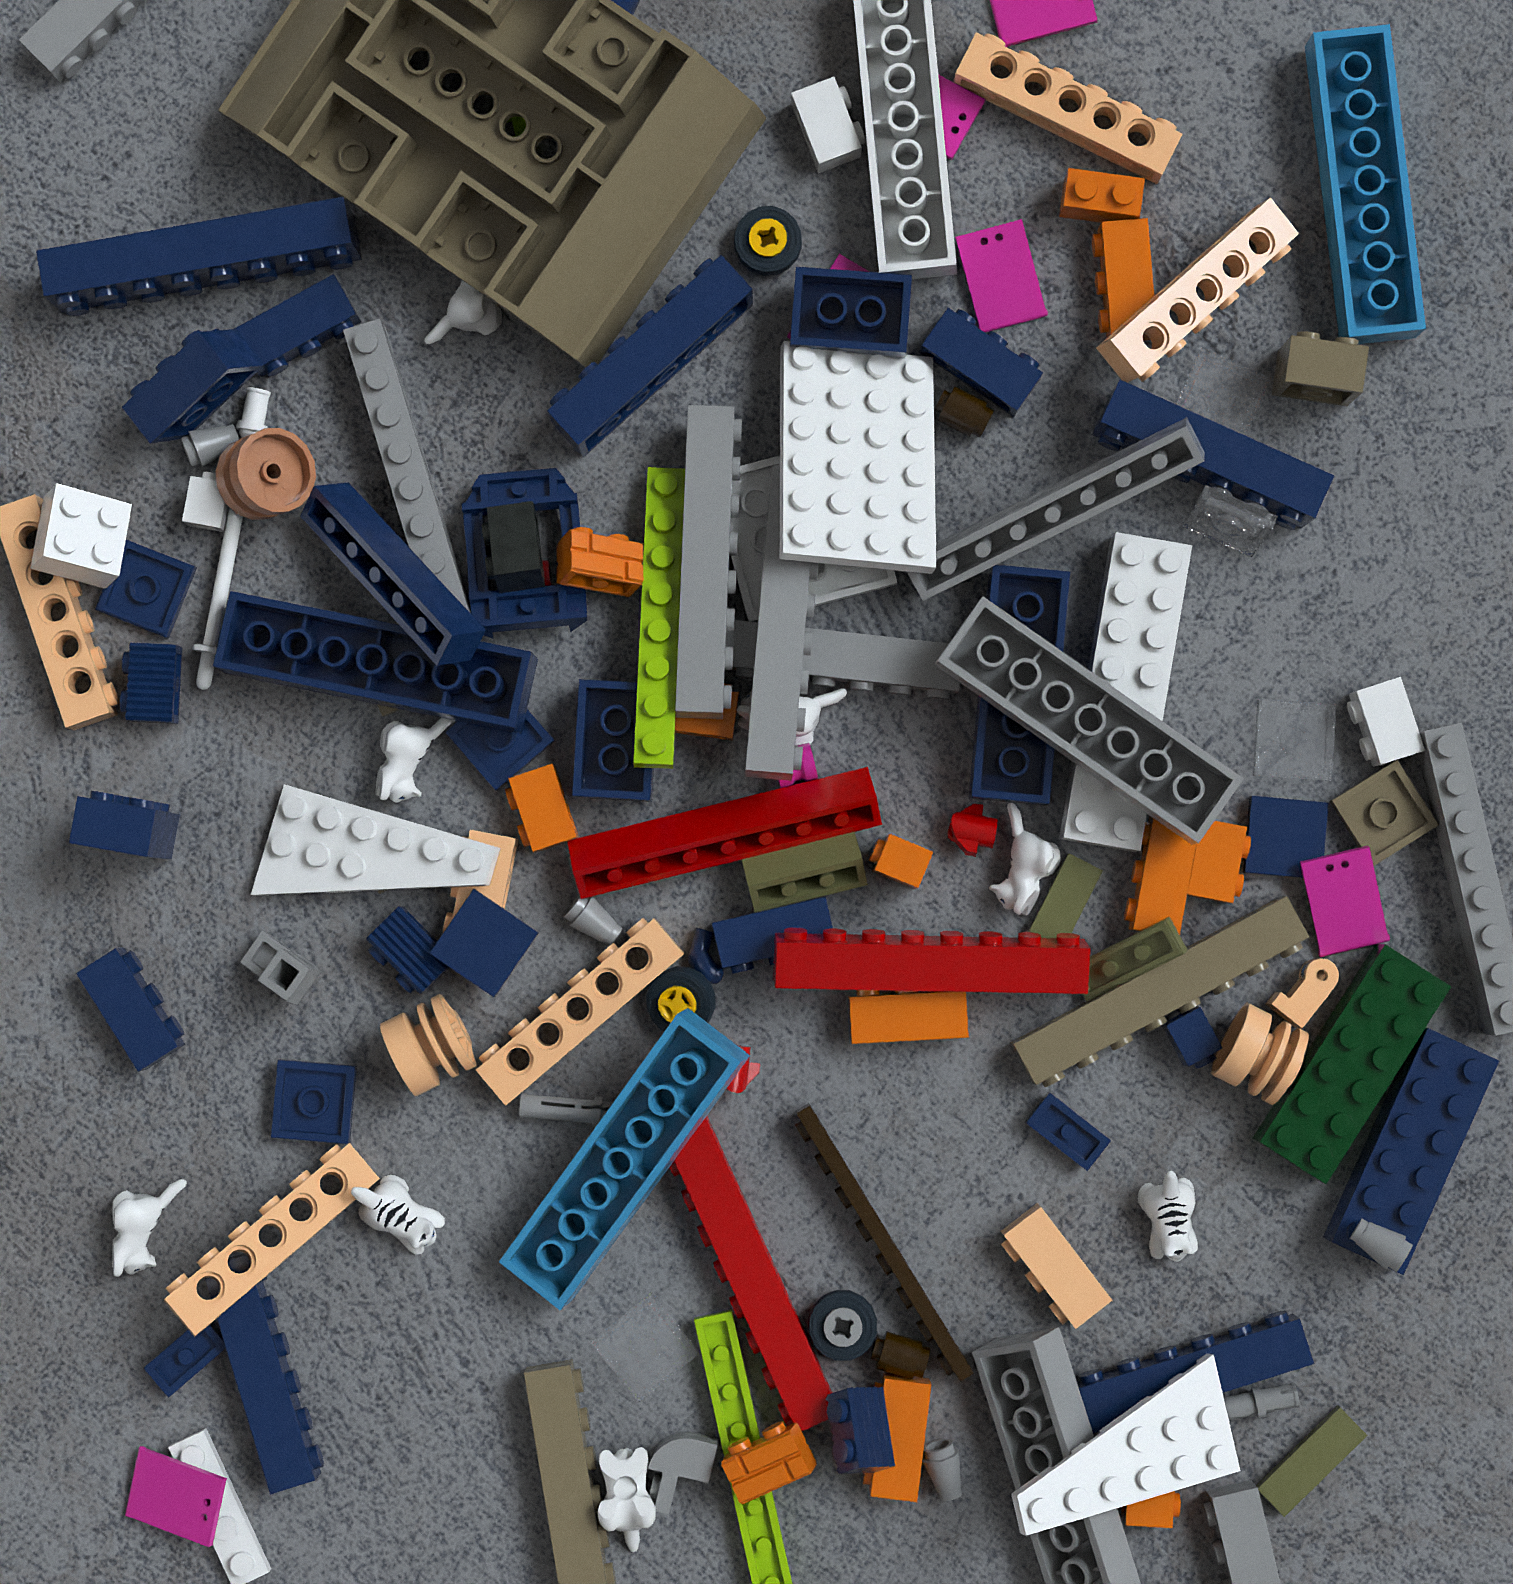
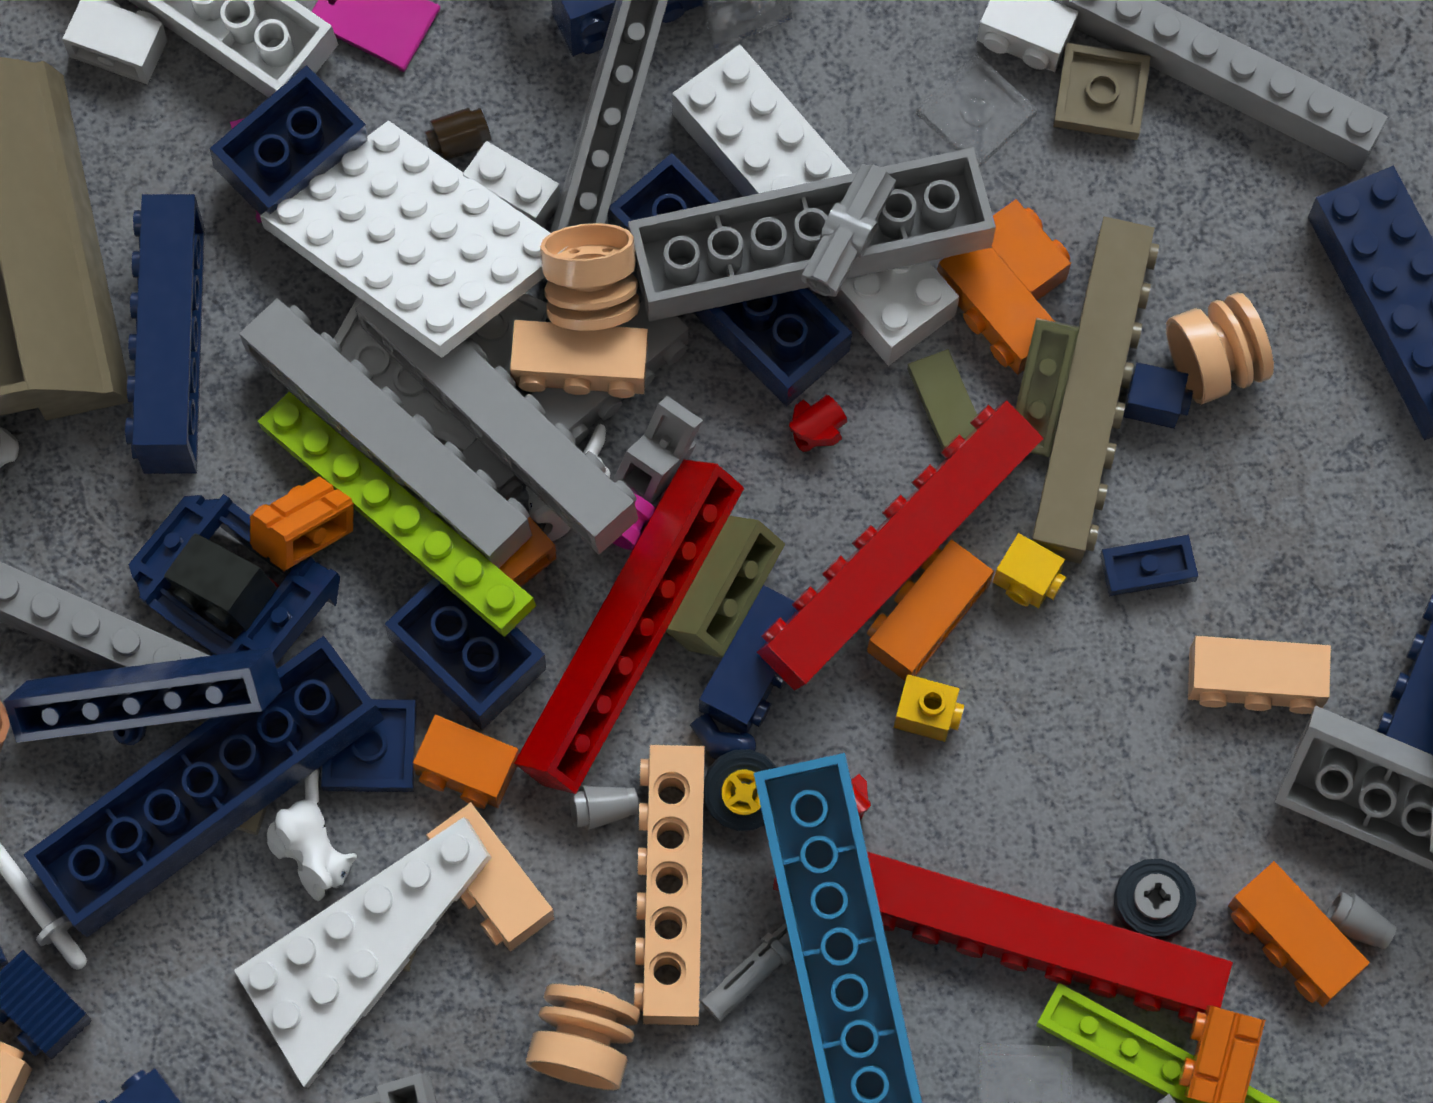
camera: 55 degrees left, 15 degrees down
dark blue brick [366,906,450,994] -> none
dark blue tile [430,889,539,997] -> none
black wheel [734,206,802,276] -> none
dark brown plate [794,1103,974,1382] -> none
dark blue brick [826,1387,895,1474] -> none
orange brick [868,834,933,889] -> none
dark brown brick [870,1331,930,1379] -> none
dark blue brick [920,308,1043,417] -> none
white animal [989,803,1061,916] -> none
white animal [1138,1171,1198,1262] -> none
dark blue tile [1243,796,1329,878] -> none
dark green brick [1252,944,1451,1184] -> none
light nougat leg [1265,958,1339,1029] -> none
dark pink container [1300,846,1390,957] -> none
none -> white brick [462,141,560,228]
none -> light nougat brick [510,320,648,398]
none -> light nougat wheel [540,223,640,331]
none -> light grey brick [613,396,703,503]
none -> light grey piece [801,164,896,297]
none -> yellow brick [893,674,965,742]
none -> yellow brick [993,533,1066,609]

